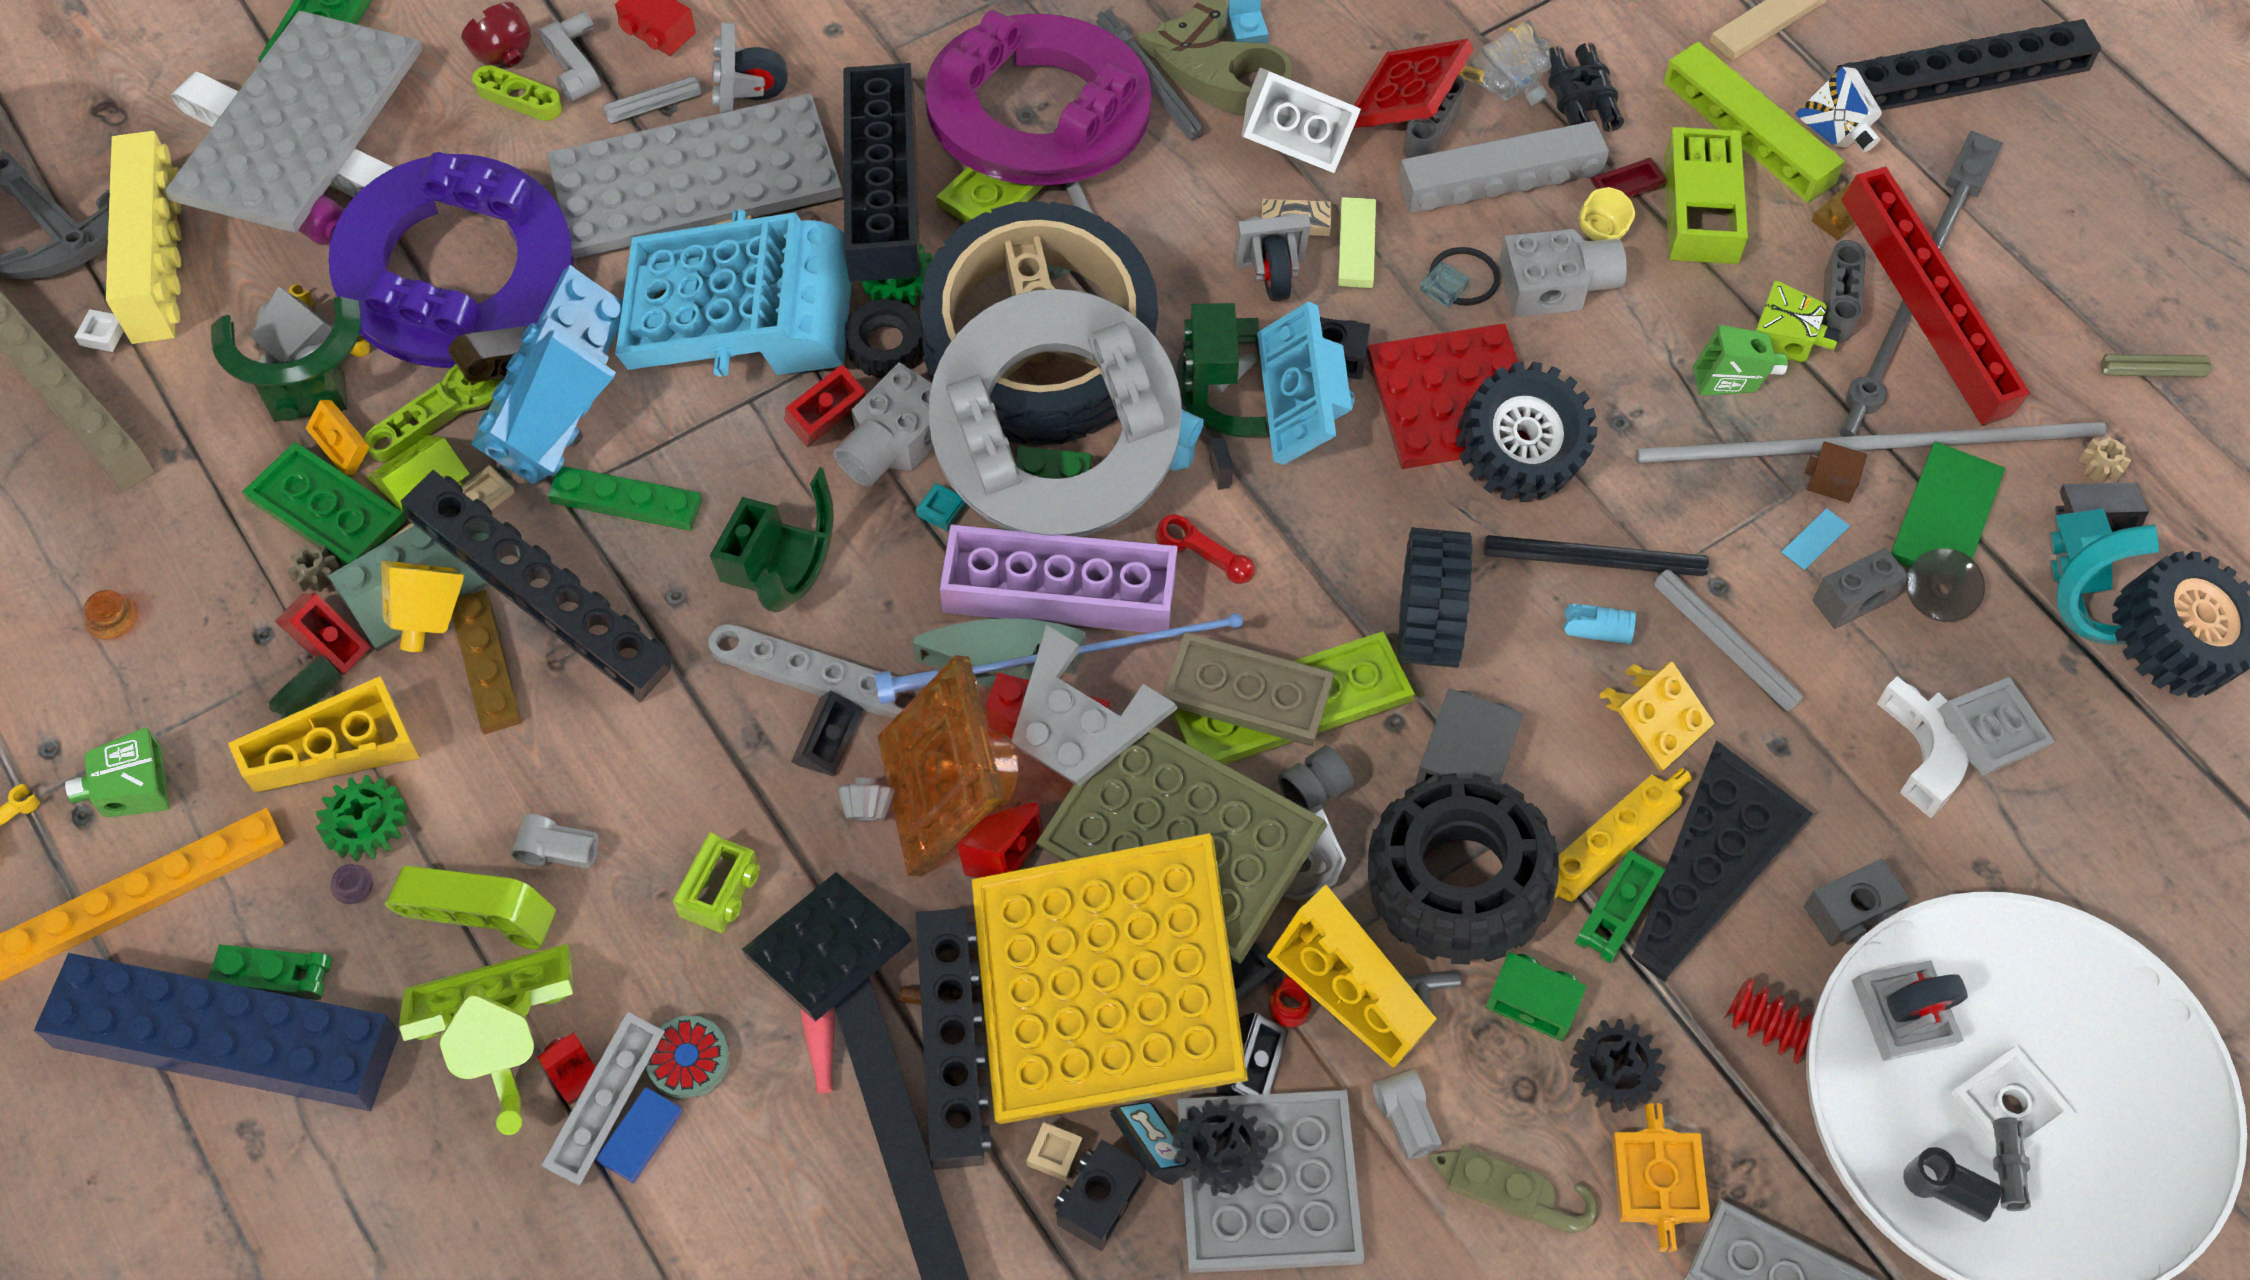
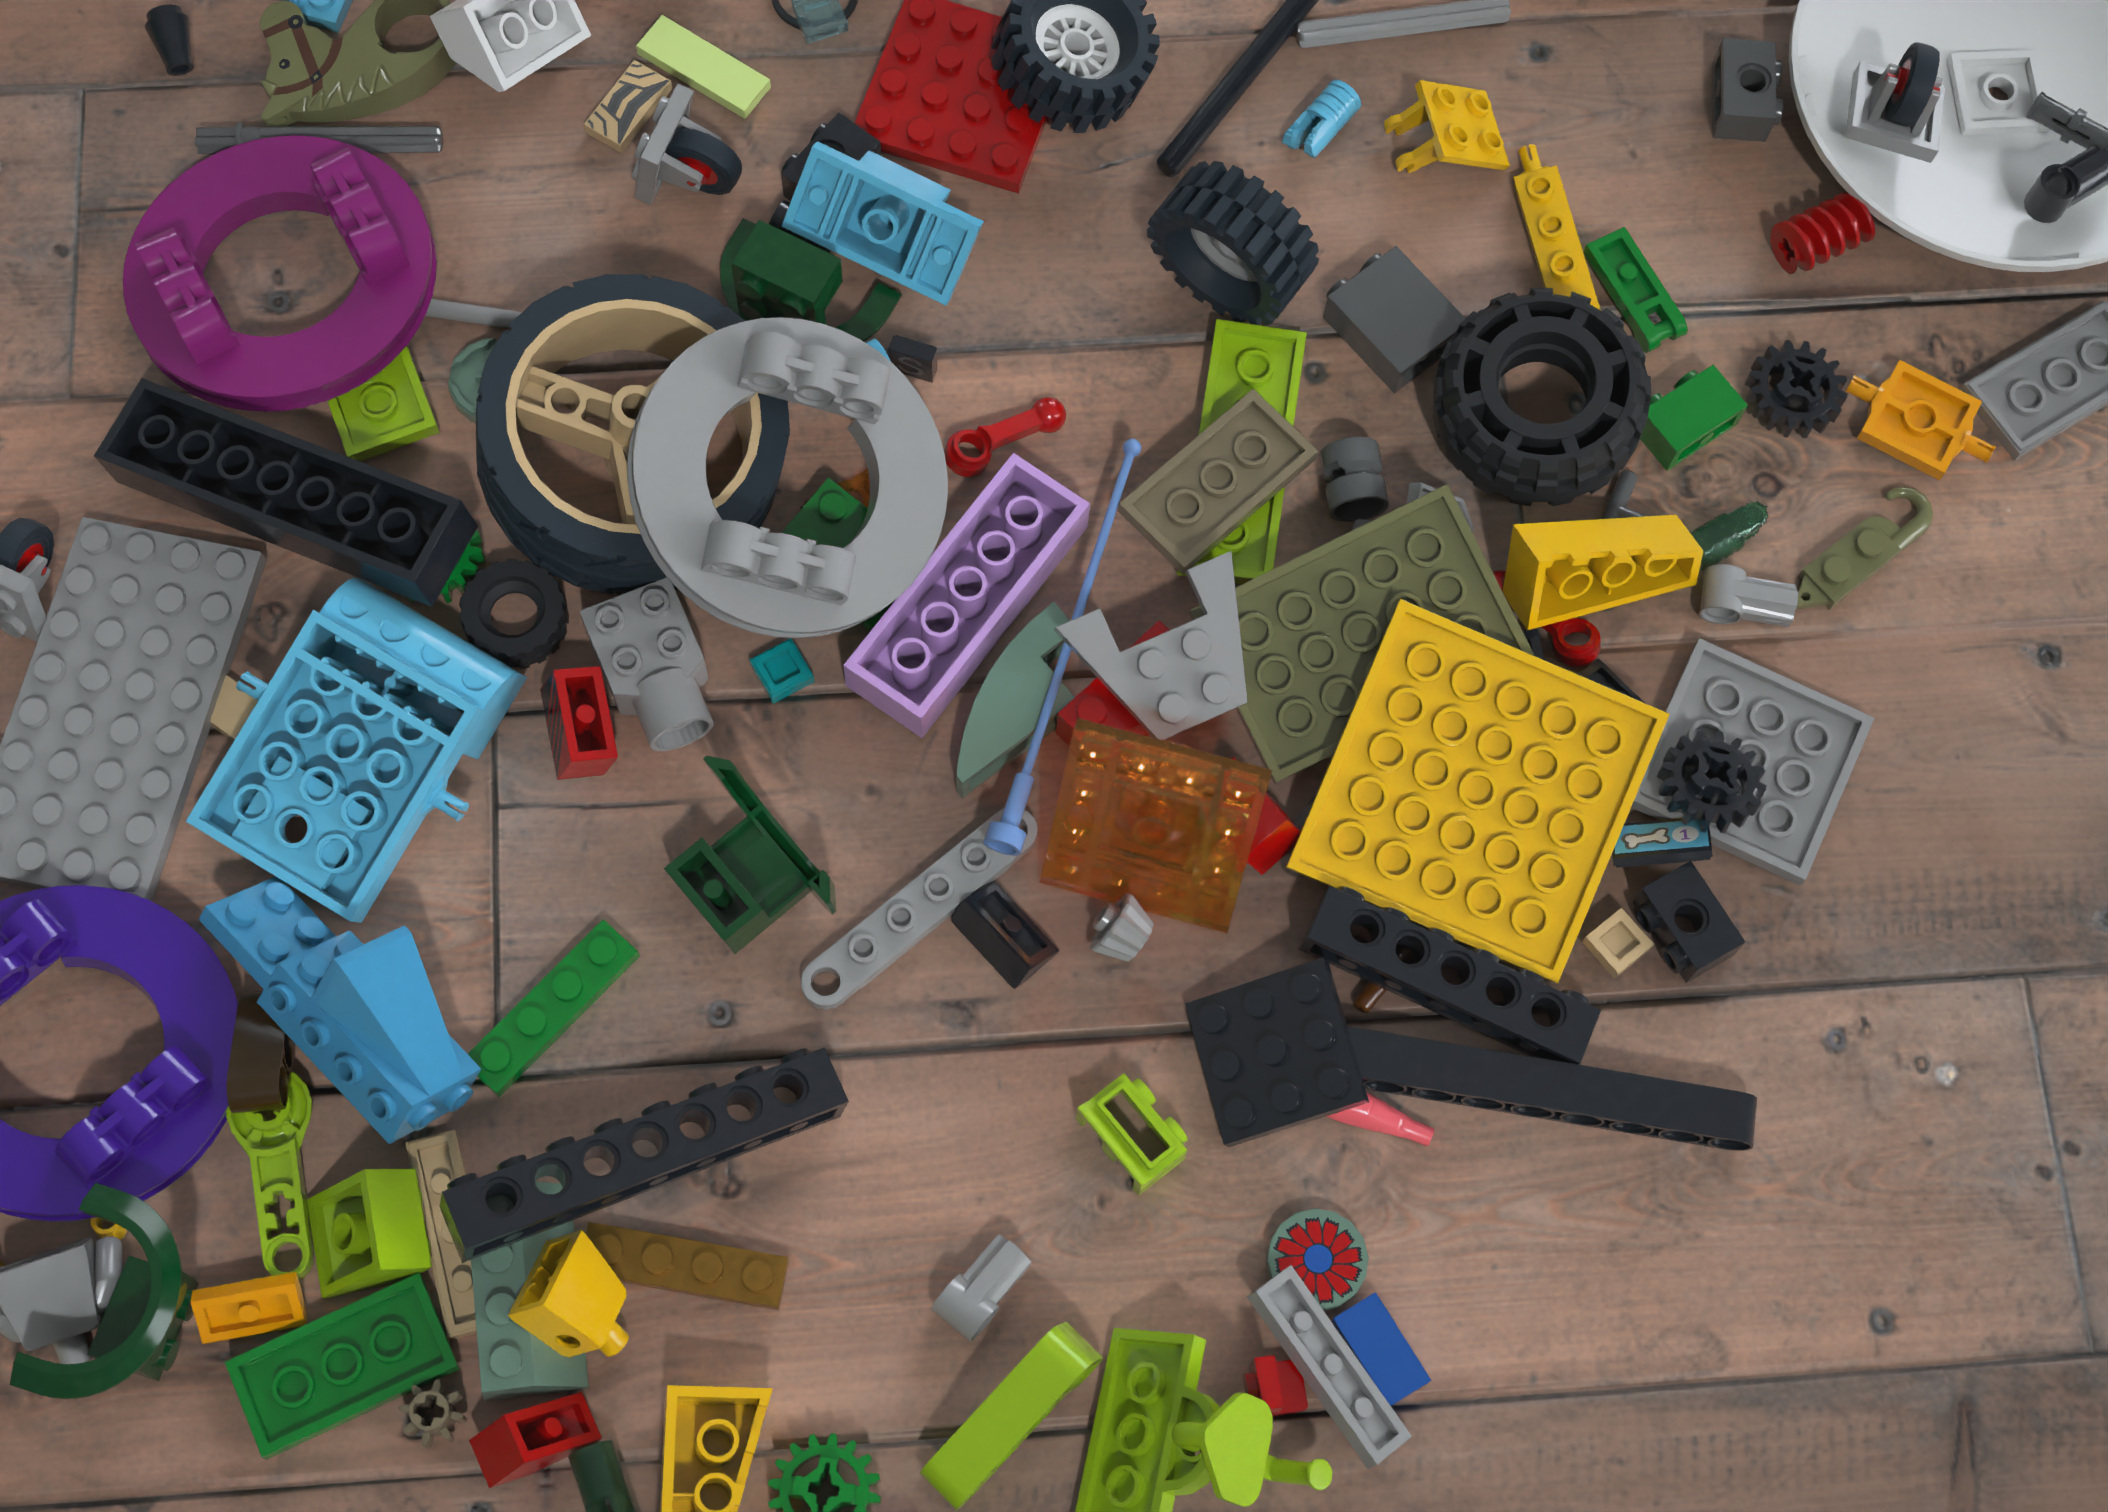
camera: 65 degrees left, 10 degrees up
black wing [1632,740,1813,983] -> none
none -> clear green hinge [1690,501,1769,571]

